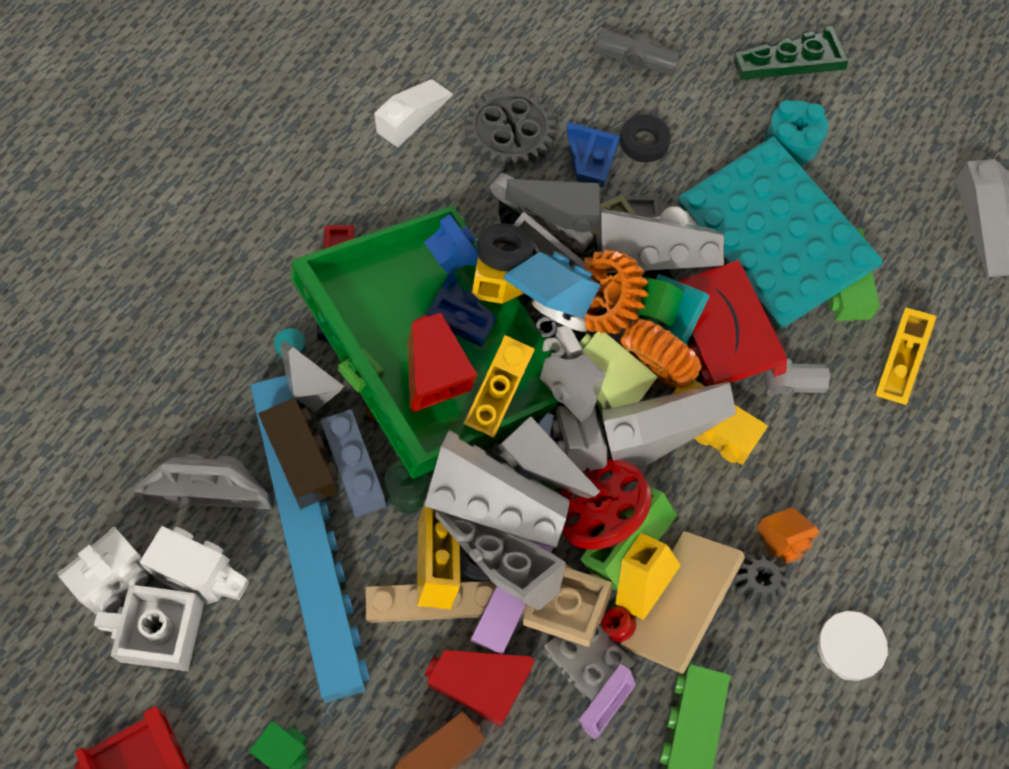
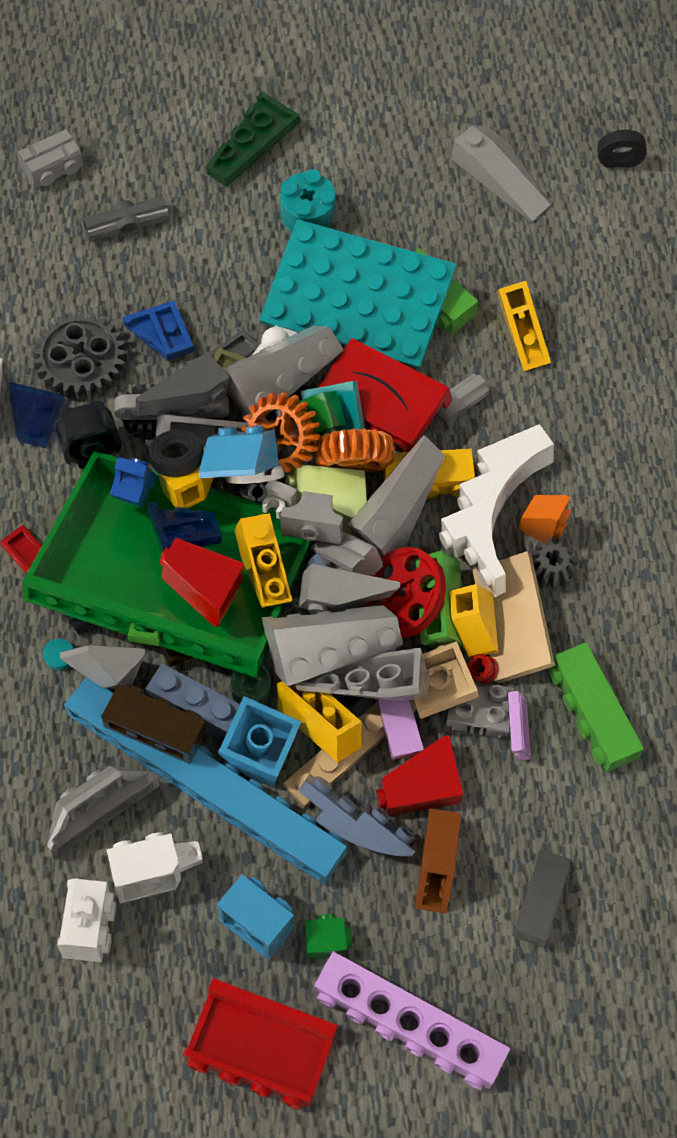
camera: 40 degrees left, 0 degrees up
white hinge [94,585,204,671] -> none
black tyre [620,114,671,163] -> none
white tile [818,611,888,681] -> none
none -> clear blue wing [9,382,64,449]
none -> black brick [55,400,122,469]
none -> dark azure brick [217,874,294,960]
none -> dark azure slope [218,696,302,788]
none -> sand blue slope [298,774,417,857]
none -> white arch [439,424,554,597]

